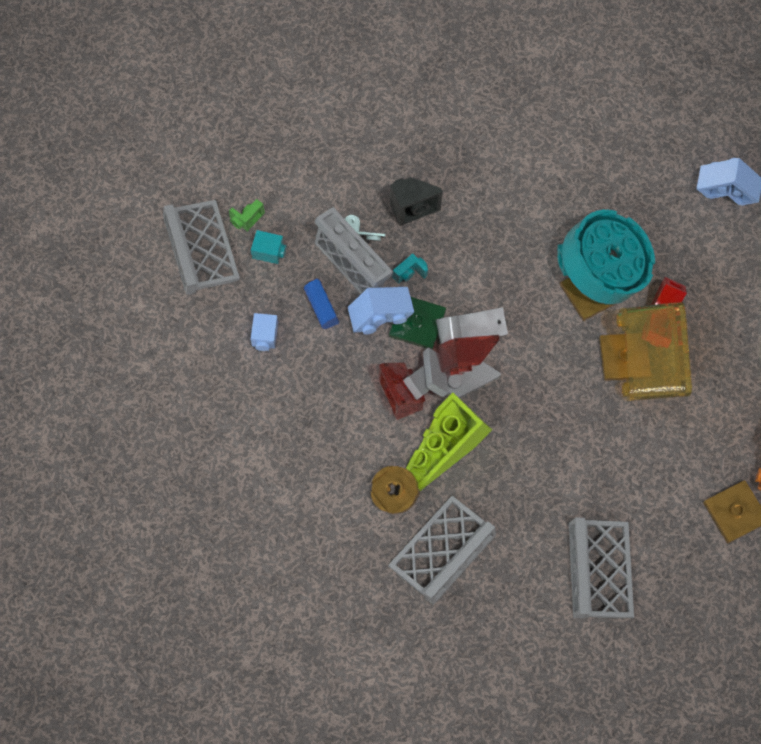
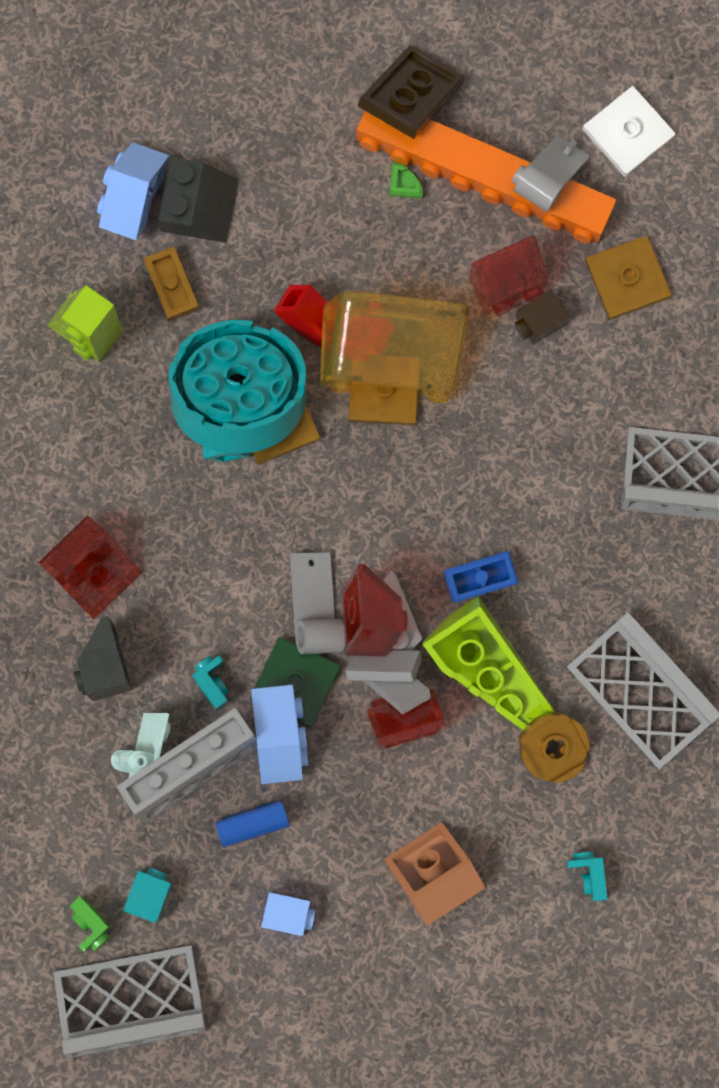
camera: 85 degrees left, 10 degrees up
none -> clear red slope [38,515,143,620]
none -> lime wedge [47,285,123,362]
none -> pearl gold plate [143,246,199,322]
none -> pearl dark grey slope [158,157,238,243]
none -> nougat slope [384,822,485,926]
none -> blue brick [443,551,519,603]
none -> clear red slope [469,235,548,316]
none -> dark brown brick [514,289,570,345]
none -> teal bracket [566,852,608,902]

